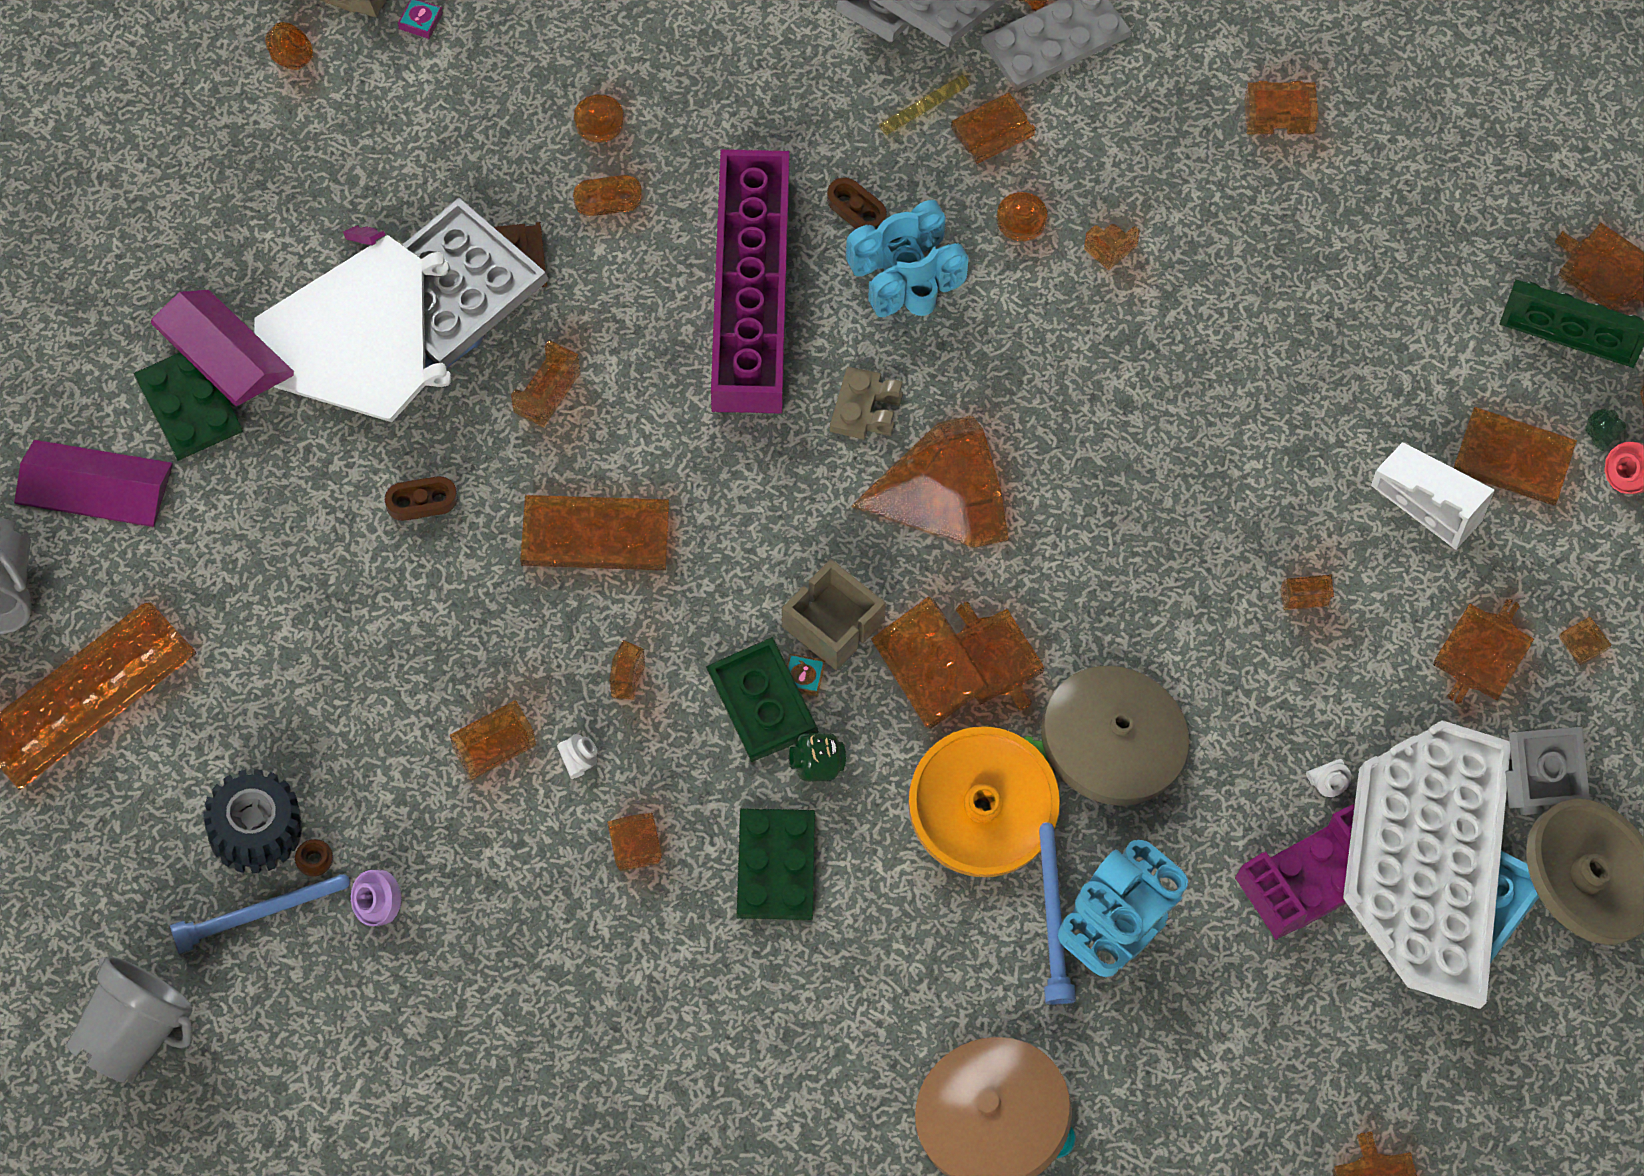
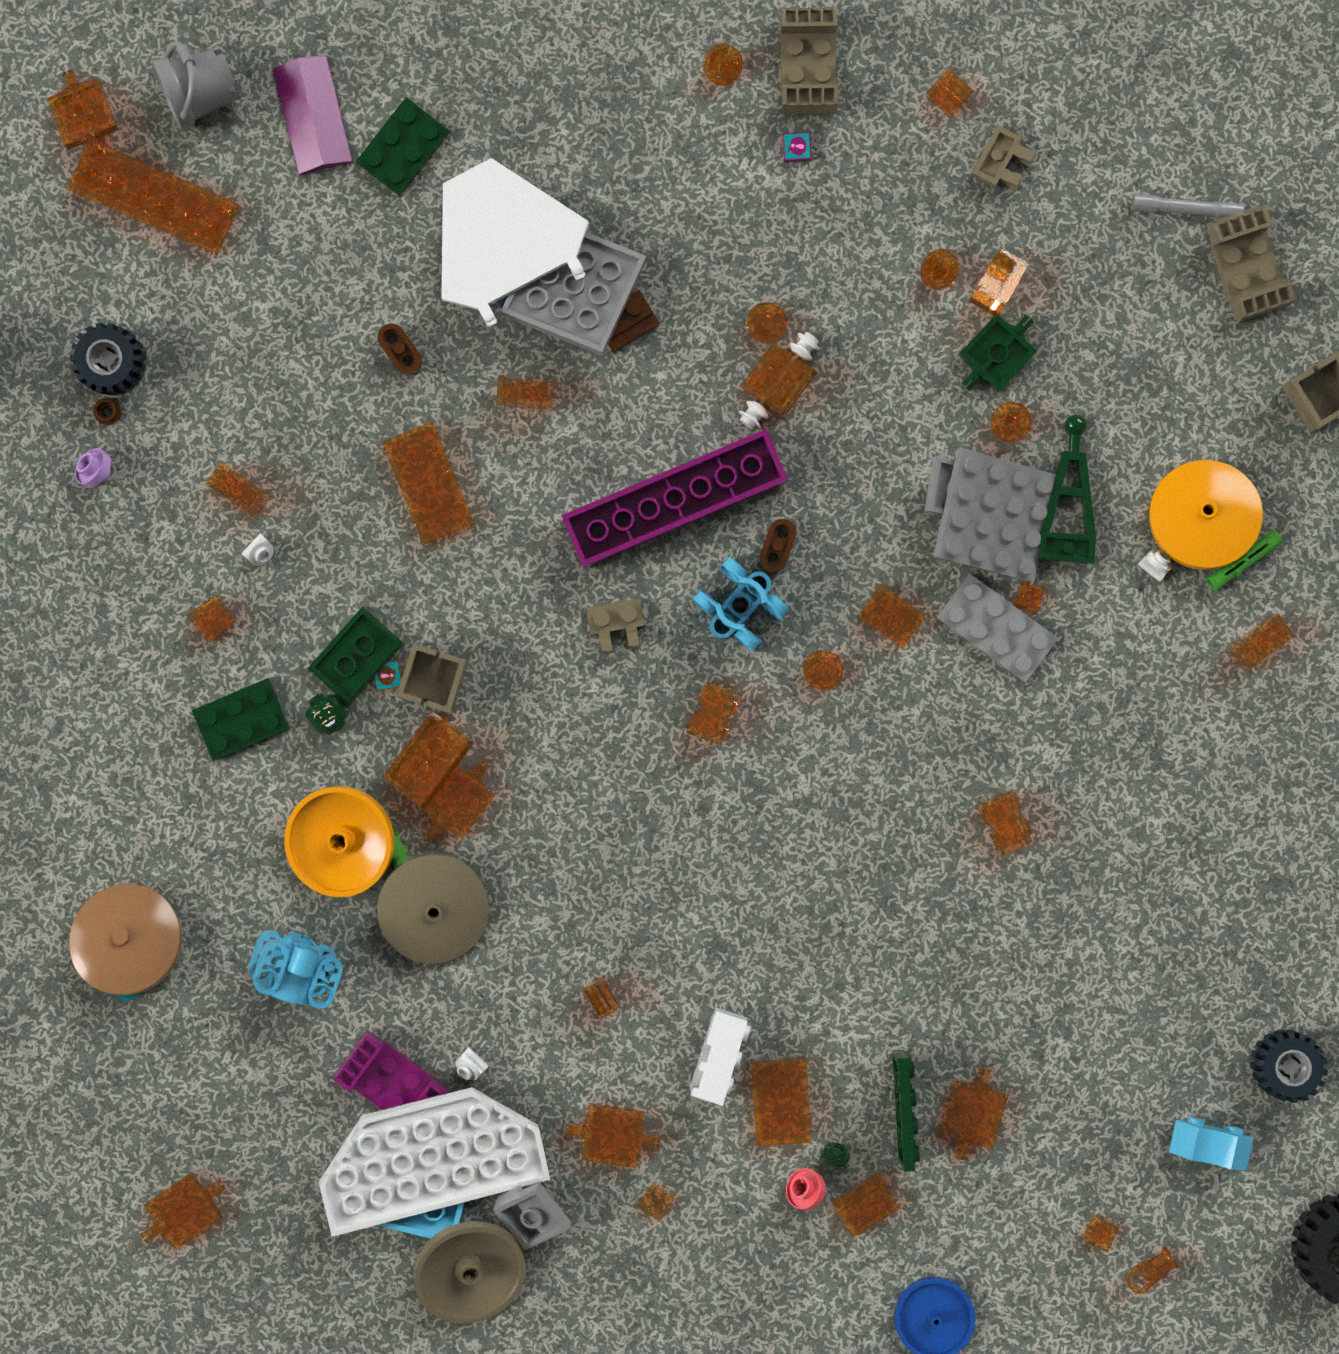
camera: 70 degrees right, 25 degrees up
magenta slope [151,290,294,406] -> none
medium blue piece [169,874,350,954] -> none
magenta piece [343,225,385,245] -> none
clear orange plate [573,175,642,216] -> none
clear orange piece [609,640,645,700] -> none
clear orange wedge [851,415,1008,548] -> none
clear yellow bar [879,75,969,135] -> none
medium blue piece [1039,822,1076,1005] -> none
clear orange panel [1084,224,1140,270] -> none
none -> clear orange brick [687,681,740,745]
none -> clear orange plate [739,332,820,430]

